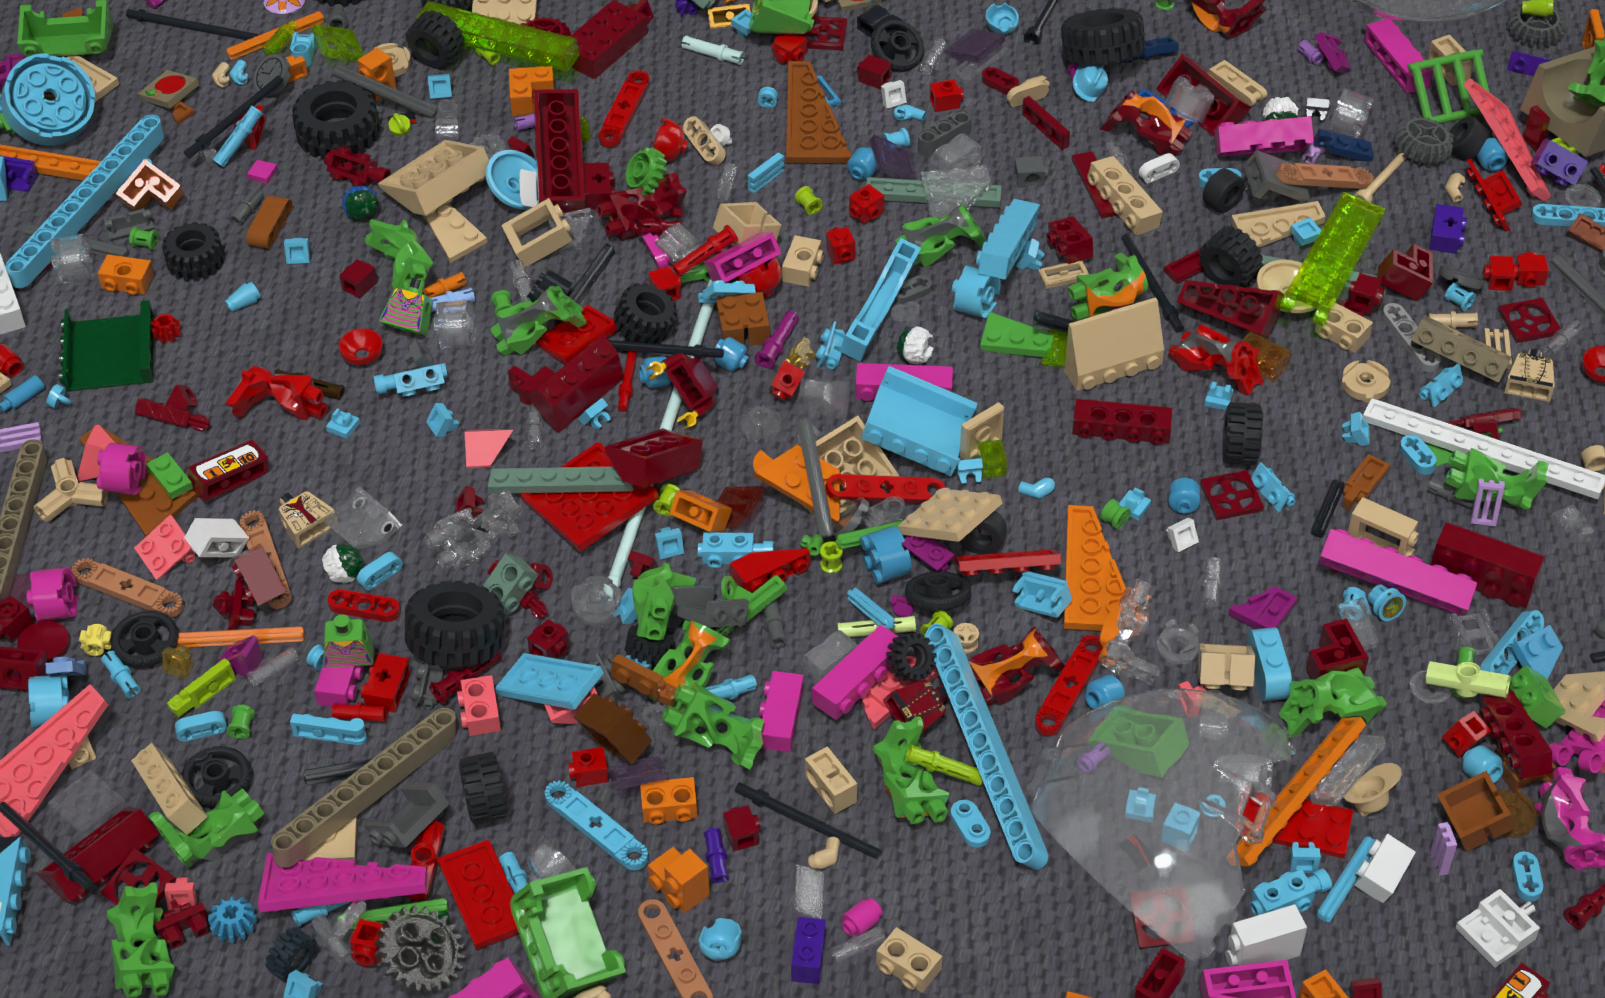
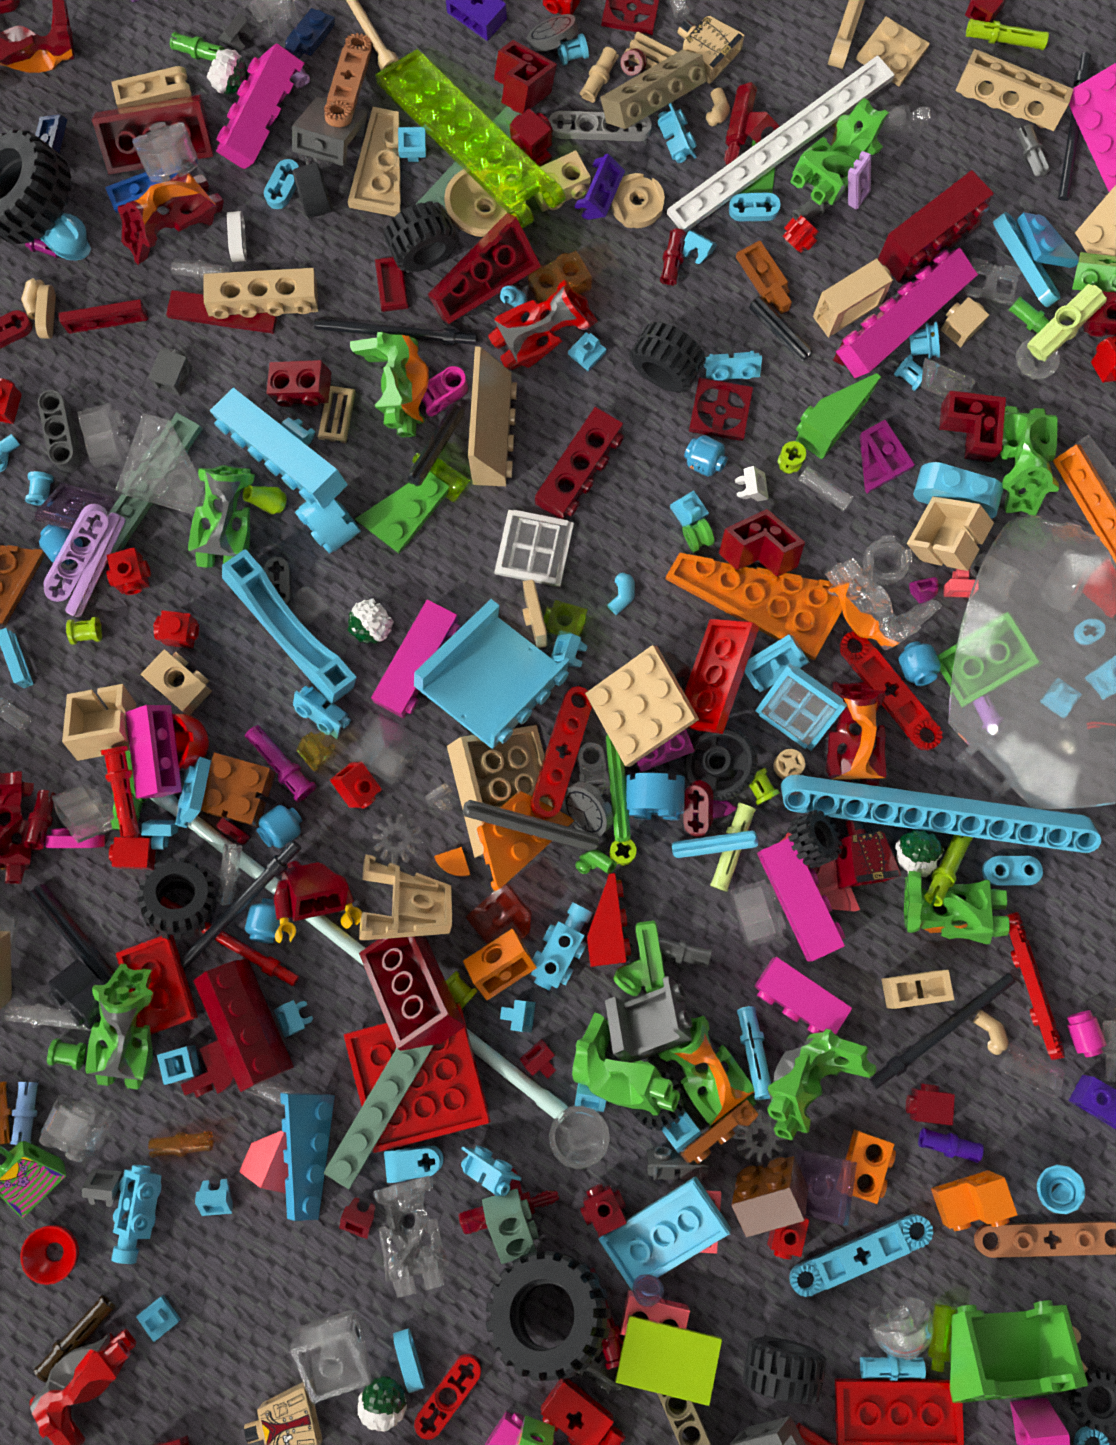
camera: 65 degrees left, 30 degrees up
none -> lavender beam [44,504,109,602]
none -> lavender axle [66,512,126,617]
none -> medium azure tile [141,819,178,850]
none -> clear orange pin [148,1131,214,1158]
none -> medium azure brick [157,1045,202,1085]
none -> bright green pin [170,32,225,61]
none -> dark red tile [216,817,251,845]
none -> clear pin [216,843,243,905]
none -> lime cone [243,485,287,514]
none -> dark azure wing [280,1093,335,1221]
none -> tan wing [359,855,452,940]
none -> medium azure piece [384,1146,444,1183]
none -> medium azure hinge [461,1145,521,1196]
none -> clear piece [494,510,574,587]
none -> medium azure arm [500,286,528,322]
none -> dark purple hinge [574,154,625,220]
none -> lime tile [616,1315,722,1406]
none -> bush [620,48,647,76]
none -> clear purple plate [632,1274,664,1307]
none -> dark red pin [660,228,687,286]
none -> dark red beam [683,780,713,836]
none -> tan arm [706,87,730,126]
none -> dark red brick [719,509,805,577]
none -> clear piece [755,663,847,750]
none -> lime bush [777,441,806,474]
none -> red gear [783,215,819,253]
none -> bright green slope [796,373,881,460]
none -> dark green piece [895,830,944,877]
none -> magenta tile [909,577,938,604]
none -> tan brick [941,297,989,348]
none -> red piece [1005,912,1065,1060]

